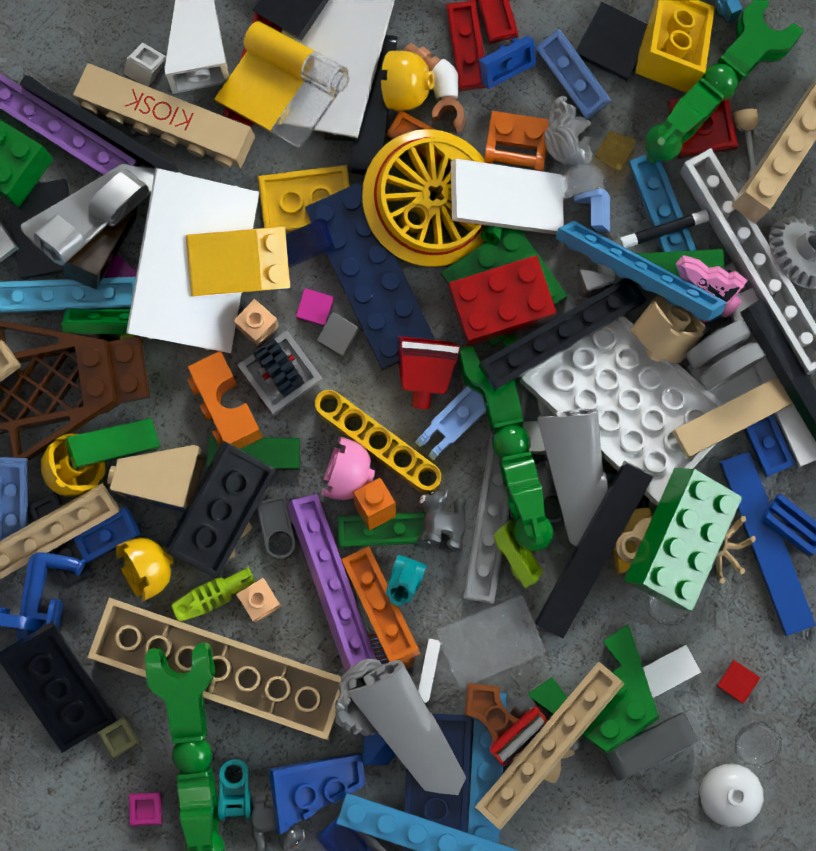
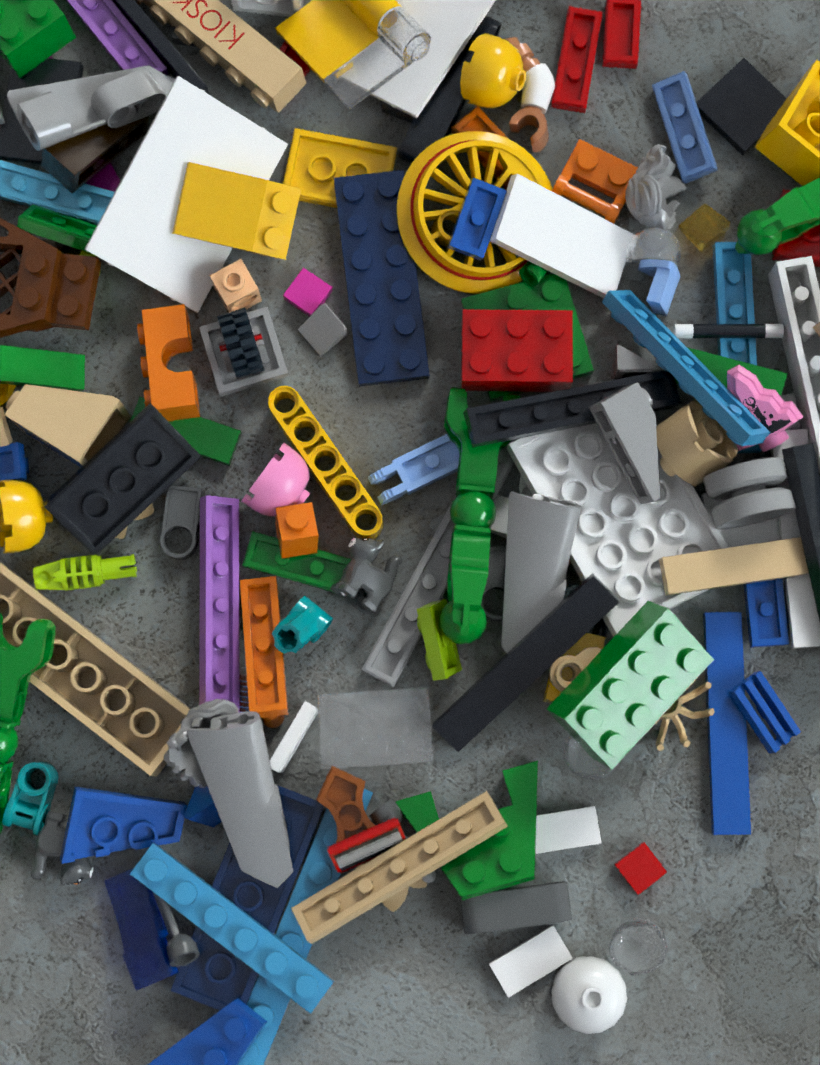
camera: 20 degrees right, 0 degrees up
light nougat brick [236,578,282,623] -> none
clear blue tile [286,219,335,268] -> none
red torso [398,336,460,409] -> none
blue plate [479,36,536,89] -> none
none -> blue plate [447,177,507,261]
none -> white tile [489,925,573,998]
none -> light grey slope [589,382,660,504]

